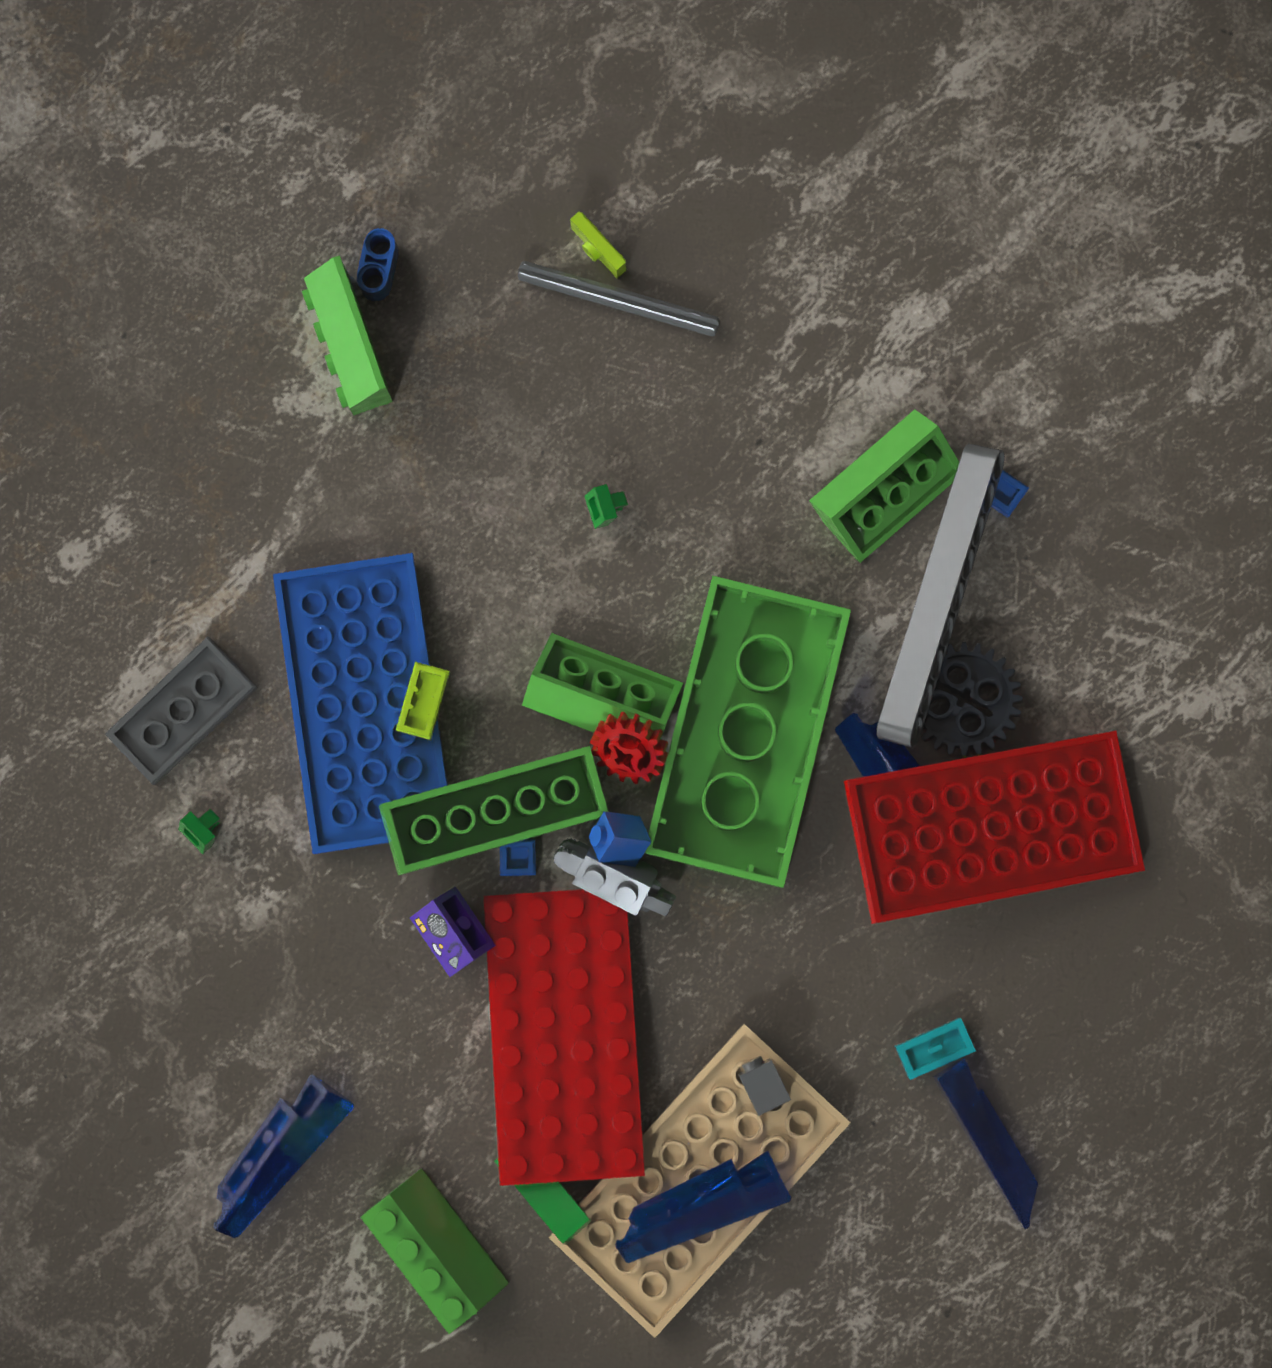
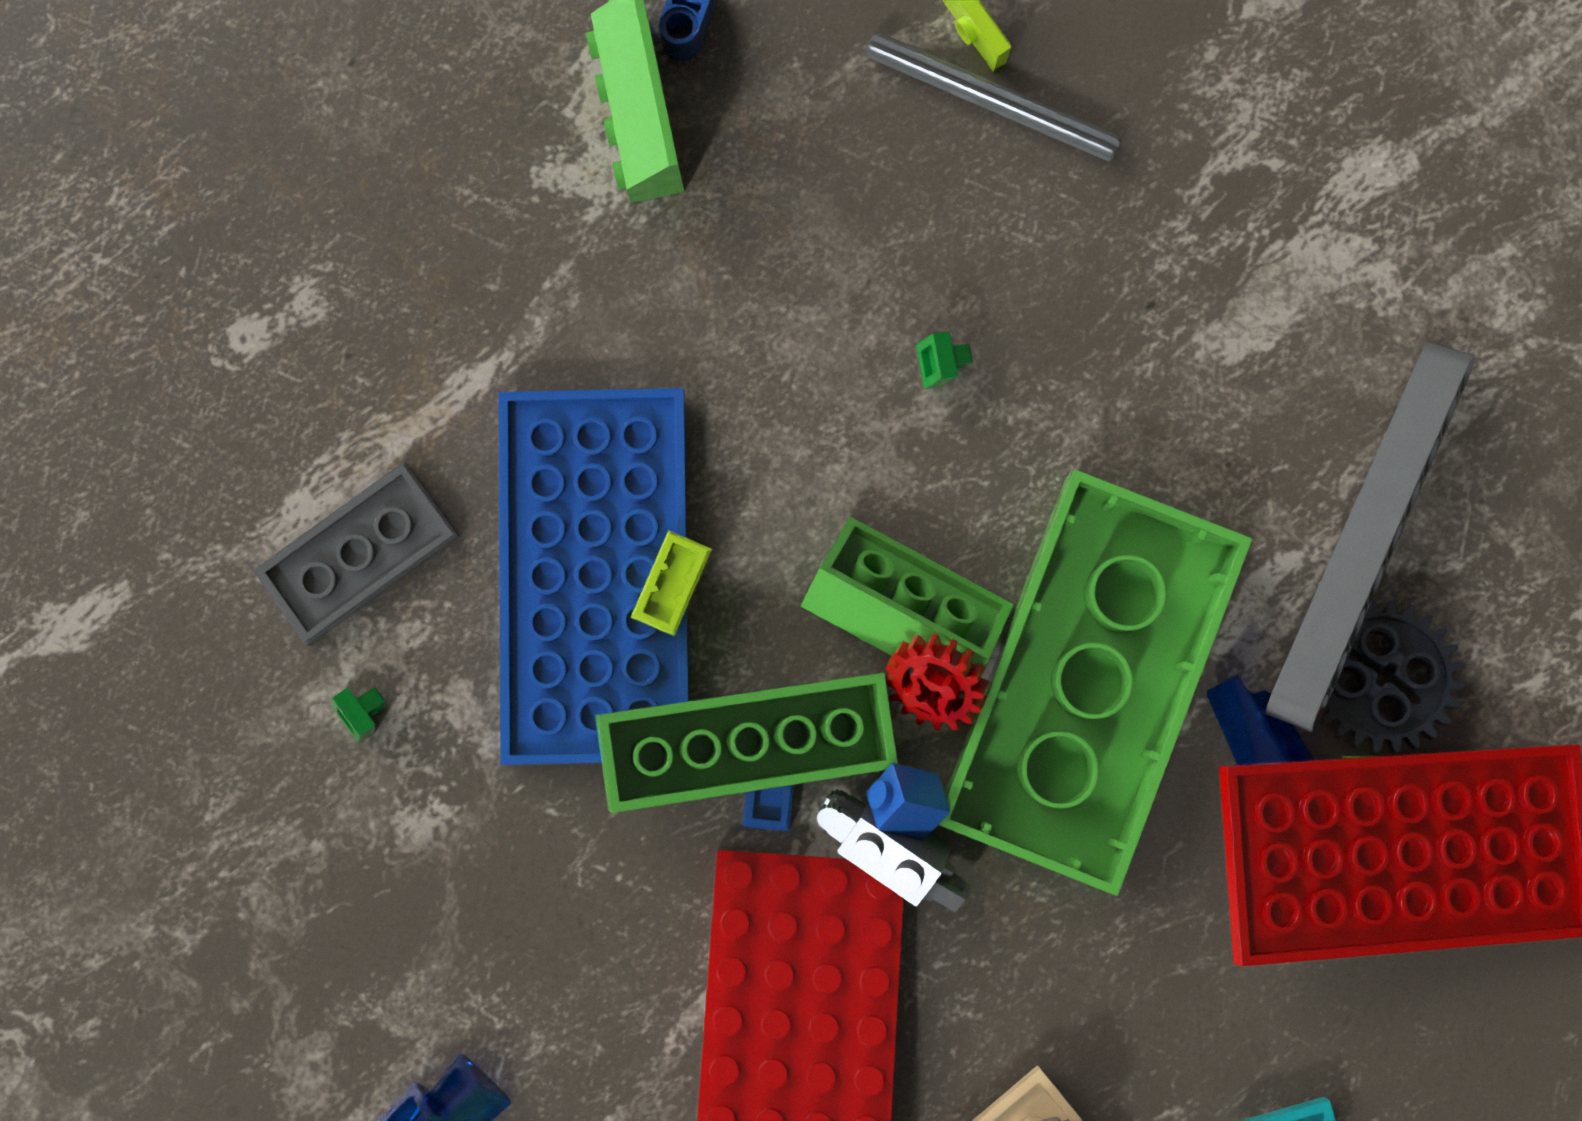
camera: 10 degrees right, 0 degrees up
dark purple brick [410,886,496,977] -> none
bright green slope [809,409,959,563] -> none
blue tile [991,470,1029,518] -> none

